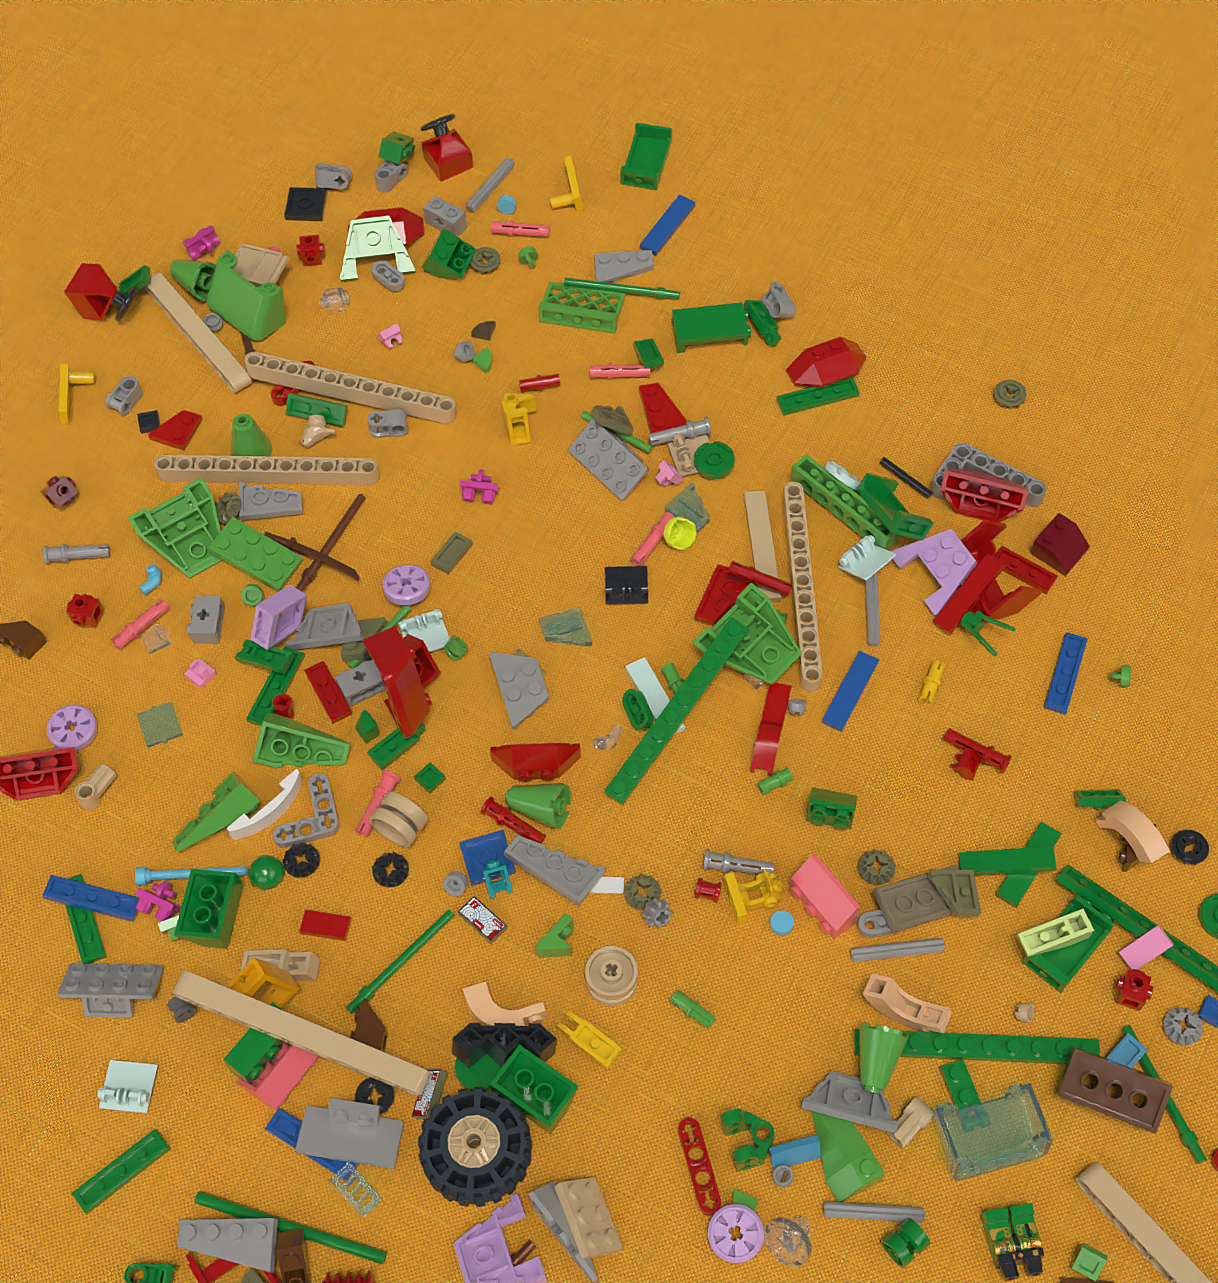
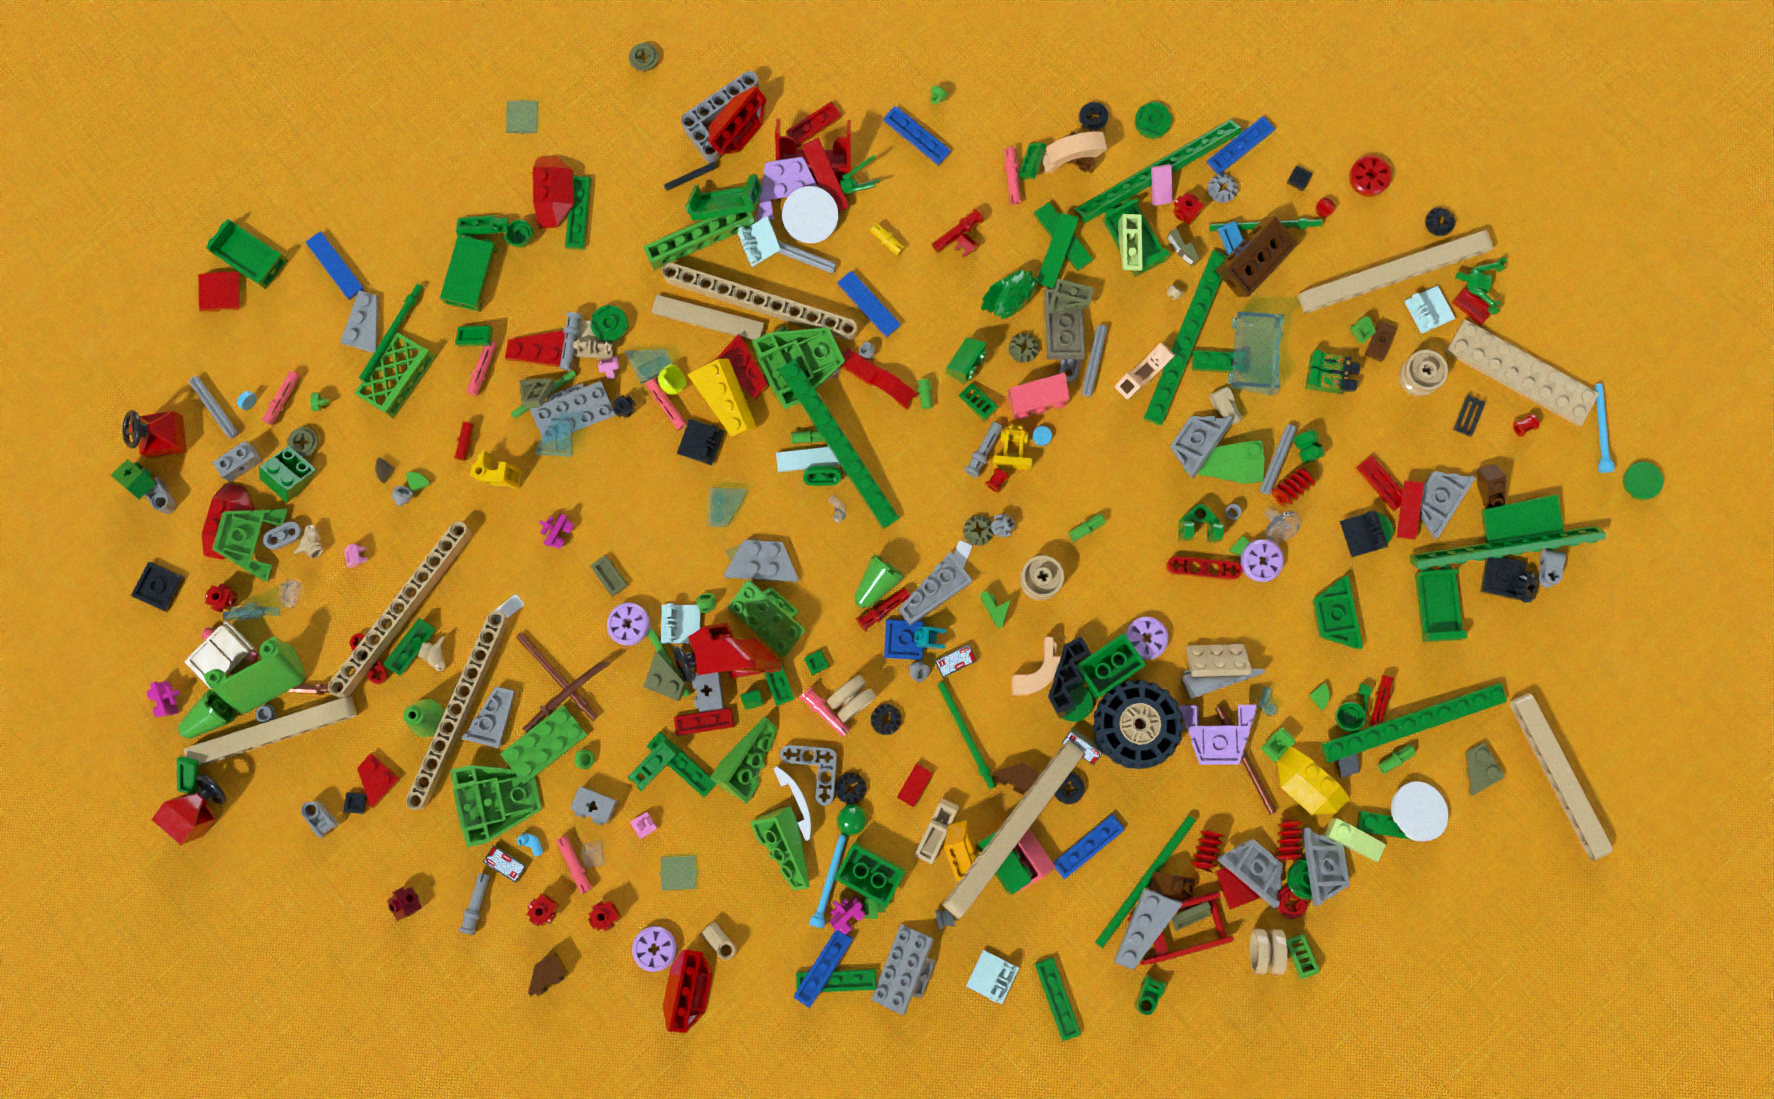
camera: 70 degrees left, 20 degrees up
yellow piece [58,364,94,424] -> none
olive gear [215,492,241,524] -> none
lavender window [250,585,307,650] -> none
red bush [272,694,294,719] -> none
light grey wing [285,603,364,650] -> none
light grey bracket [296,1098,403,1169] -> none
light grey piece [315,164,352,189] -> none
clear light blue slope [329,1162,382,1218] -> none
light grey piece [367,409,407,438] -> none
red wedge [490,743,581,782] -> none
yellow piece [550,155,584,211] -> none
yellow hinge [556,1011,622,1069] -> none
red pin [727,560,792,596] -> none
light grey piece [761,282,795,318] -> none
dark azure tile [769,1135,821,1171] -> none
light aqua tile [824,460,861,491] -> none
bright green cone [860,1022,909,1094] -> none
dark red slope [1030,513,1090,577] -> none
none -> red slope [198,272,239,312]
none -> clear light blue wing [223,603,280,621]
none -> tan animal [294,525,324,559]
none -> tile [483,845,528,883]
none -> white sticker [494,594,524,624]
none -> green hair [504,219,533,248]
none -> clear light blue piece [506,99,538,135]
none -> clear light blue wing [535,418,573,457]
none -> red brick [588,900,622,932]
none -> black gear [612,395,636,418]
none -> yellow wedge [687,359,757,437]
none -> bright green bracket [728,580,806,657]
none -> white tile [782,186,838,243]
none -> green slope [958,383,998,422]
none -> green head [981,270,1039,319]
none -> coral pin [1004,147,1022,205]
none -> lavender wheel [1125,617,1168,660]
none -> olive slope [1167,229,1199,266]
none -> red piece [1272,468,1316,507]

